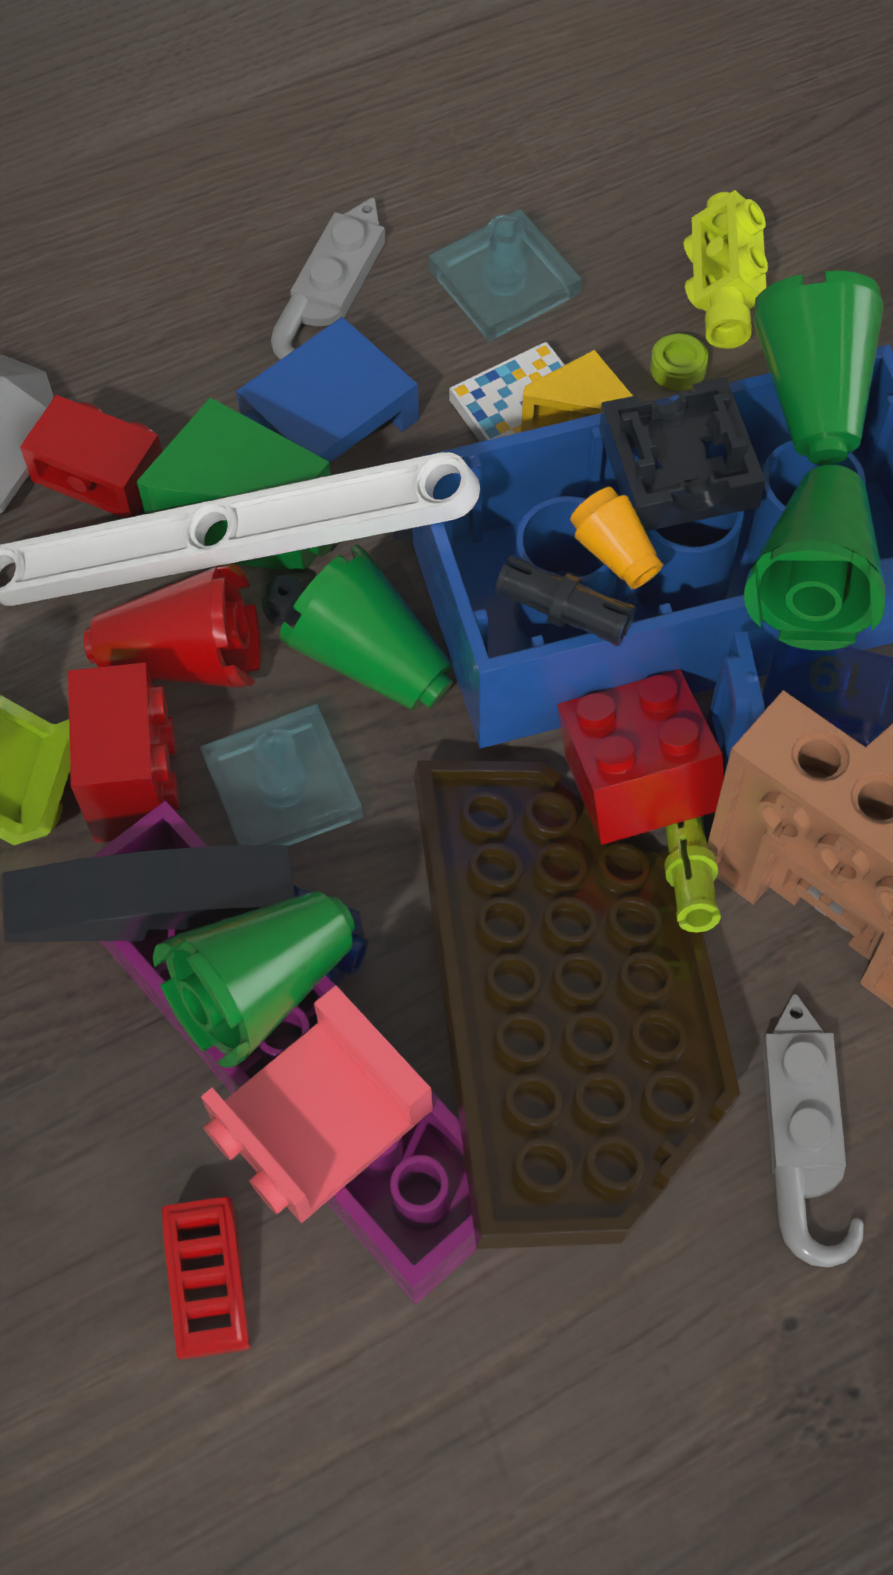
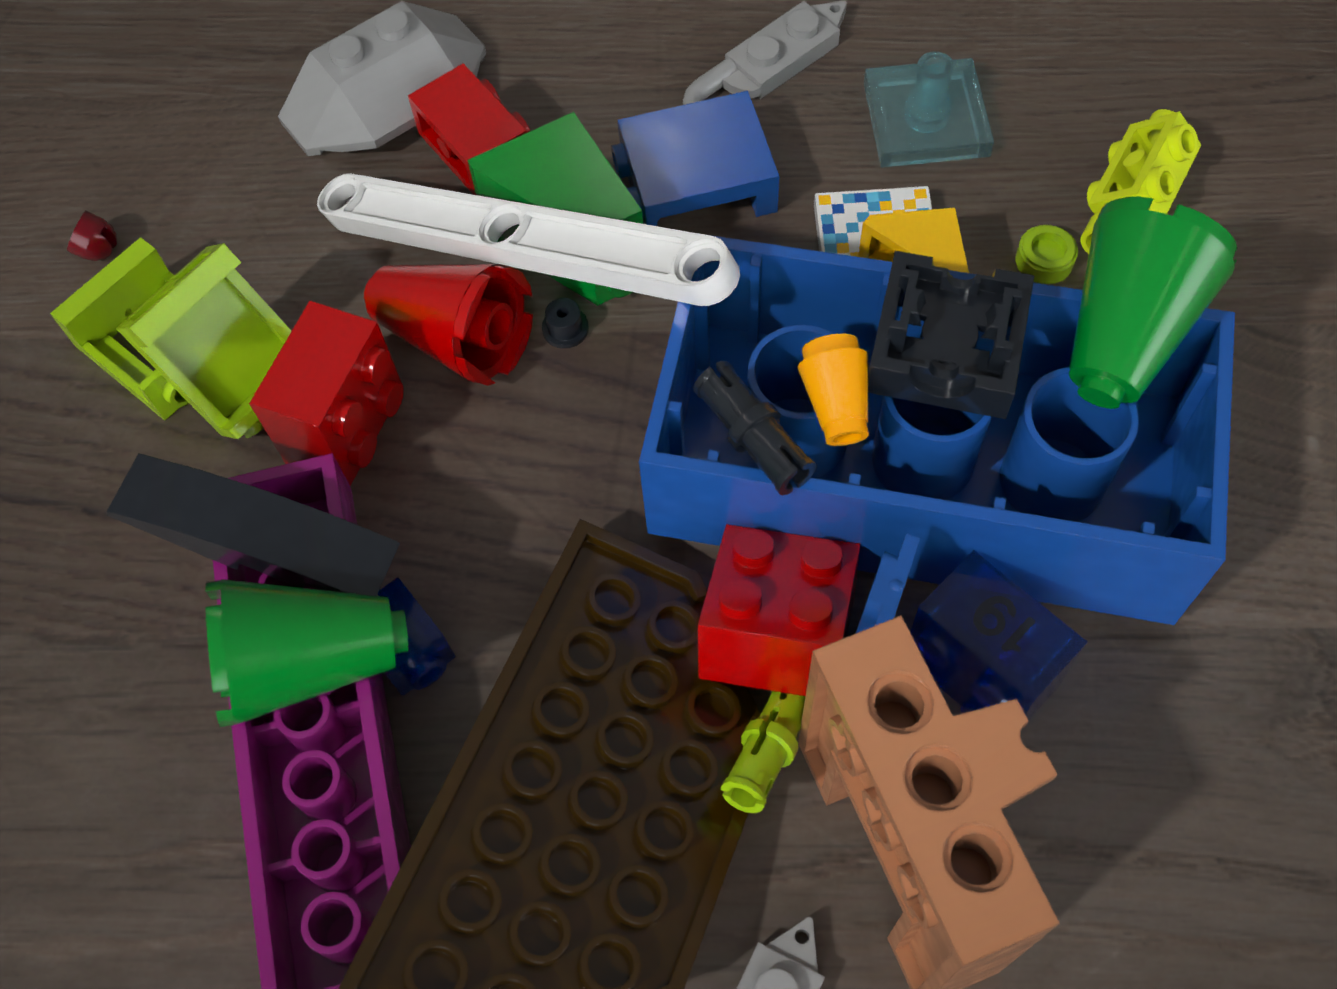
camera: 30 degrees right, 0 degrees up
red slope [161,1197,250,1360] -> none
clear light blue tile [200,704,364,846] -> none
coral panel [201,985,433,1224] -> none
green cone [279,544,453,711] -> none
green cone [744,465,886,650] -> none

